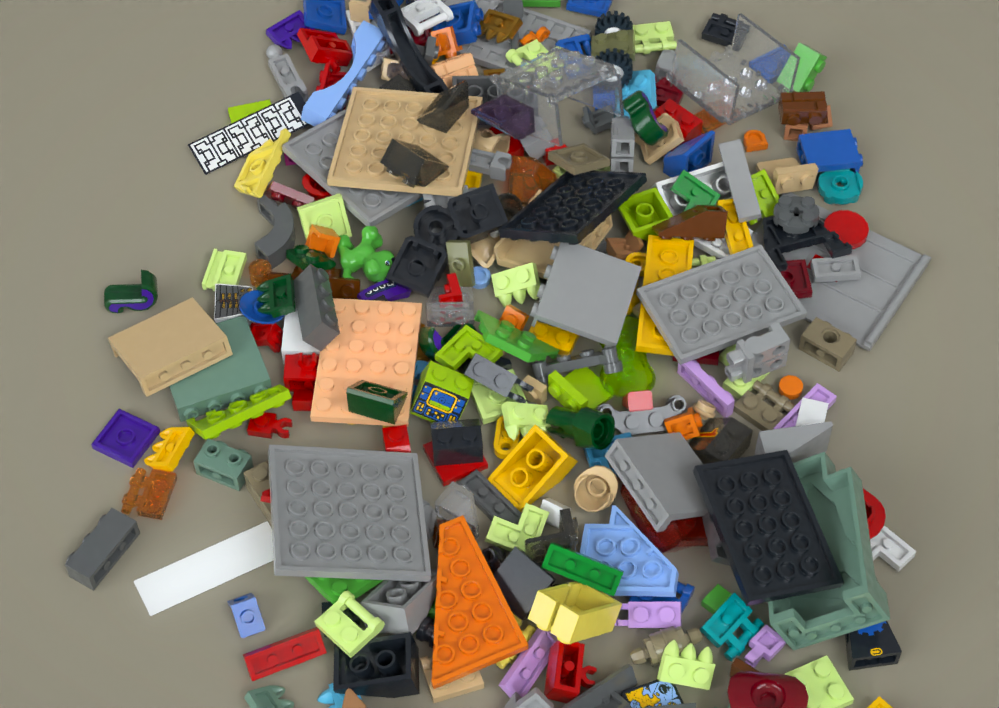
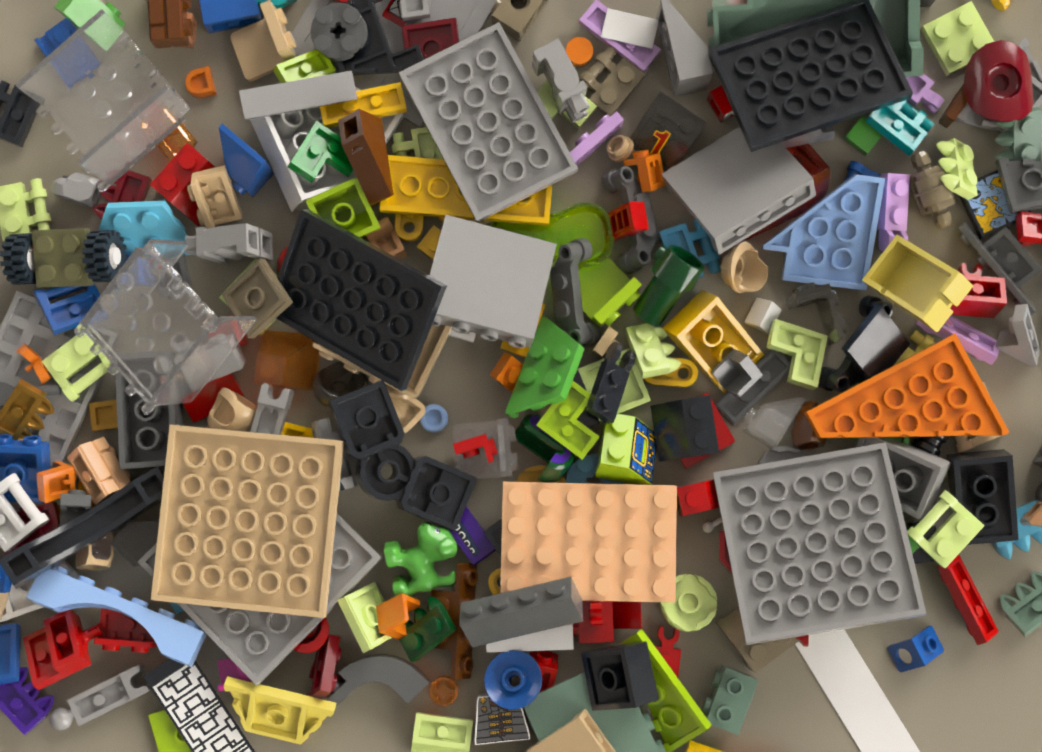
camera: 90 degrees left, 30 degrees up
dark green plate [256,274,296,318] -> none
dark green slope [346,380,408,425] -> none
clear smoke slope [380,138,449,188] -> none
clear smoke slope [417,80,469,133] -> none
olive plate [446,240,475,287] -> none
clear purple slope [471,94,535,140] -> none
yellowish green plate [491,262,540,308] -> none
green plate [541,542,624,596] -> none
dark green animal [623,90,668,146] -> none
none -> black slope [581,641,659,711]
none -> yellowish green tile [660,574,717,632]
none -> dark grey panel [711,348,763,398]

